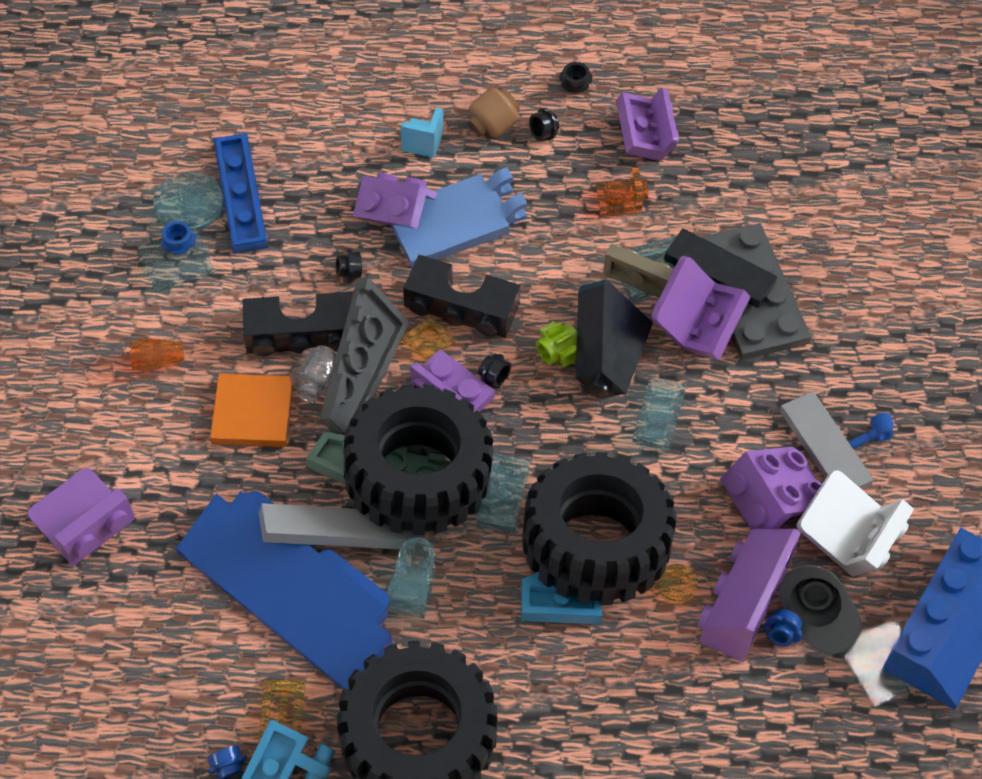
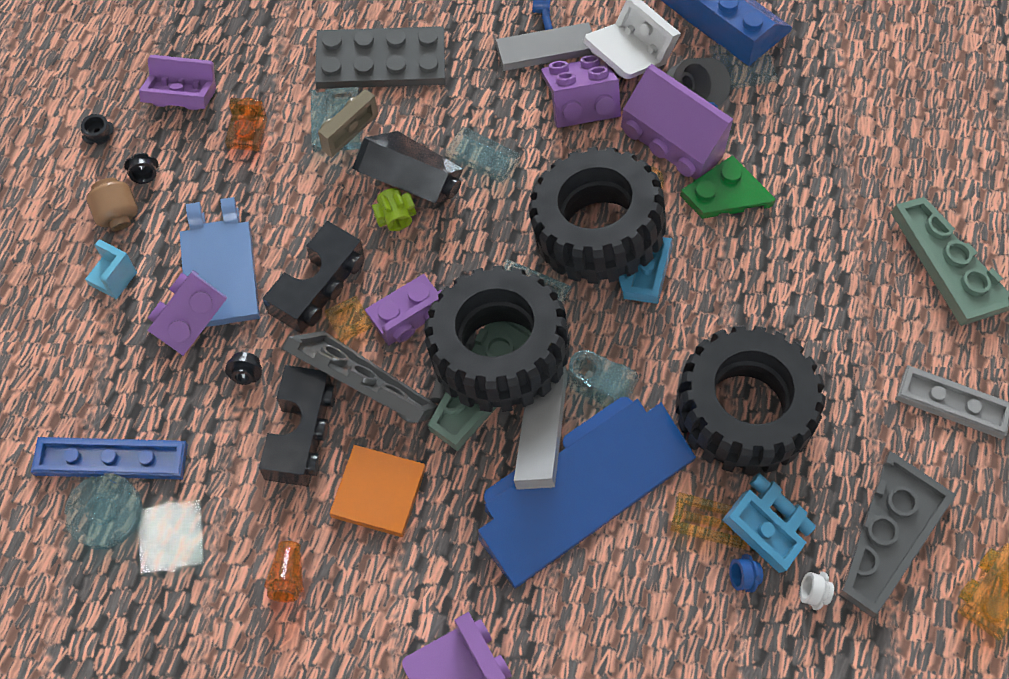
camera: 75 degrees left, 5 degrees up
blue plate [161,221,196,255] -> none
clear head [290,346,337,403] -> none
black plate [478,354,511,389] -> none
medium lavender bracket [652,256,750,360] -> none
black tile [664,228,777,309] -> none
none -> green wing [680,155,776,219]

